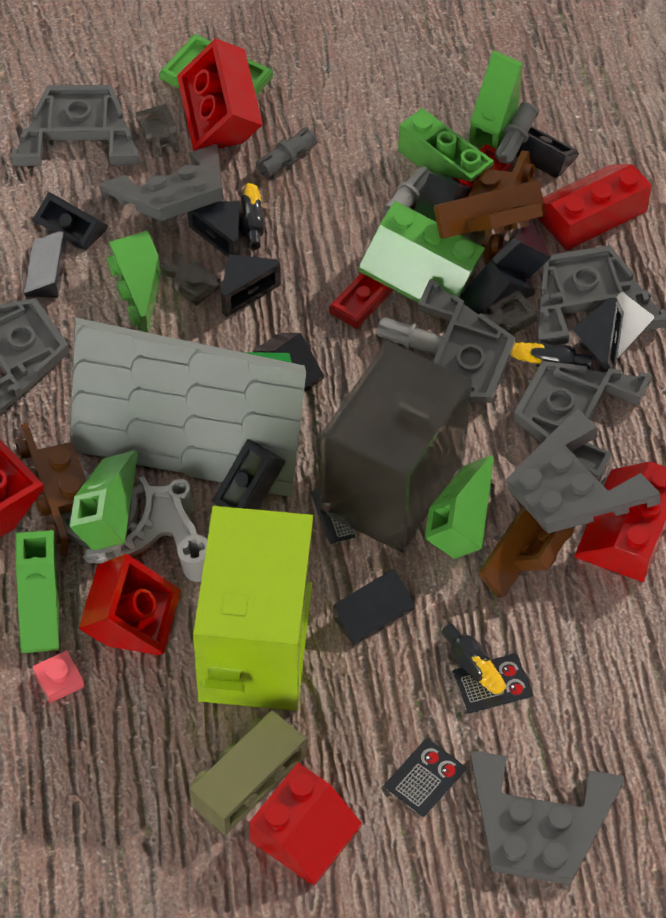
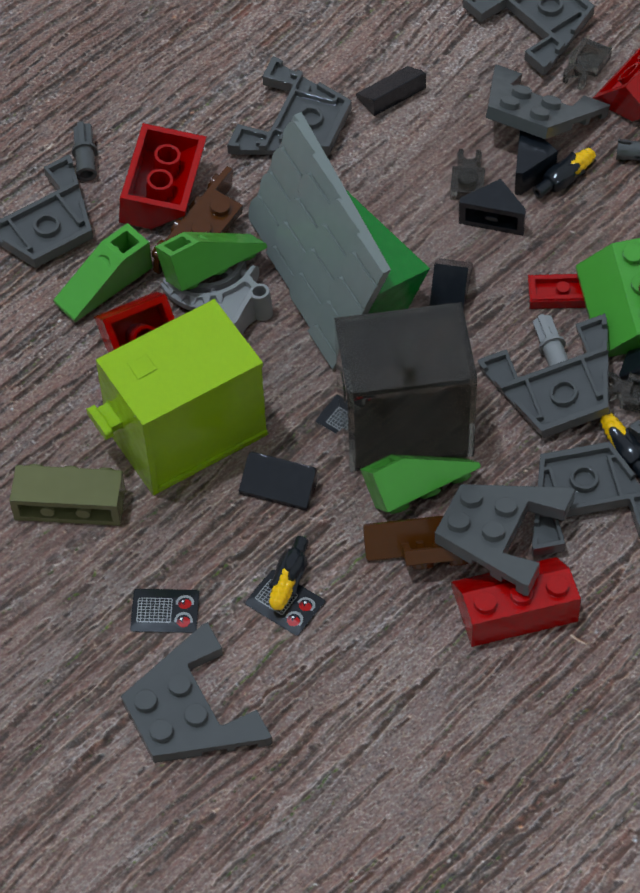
camera: 55 degrees right, 0 degrees up
coral plate [32,650,85,703] -> none
black slope [33,191,108,251] -> none
bright green slope [106,231,161,333] -> none
black slope [212,439,286,510] -> none
red slope [249,763,362,886] -> none

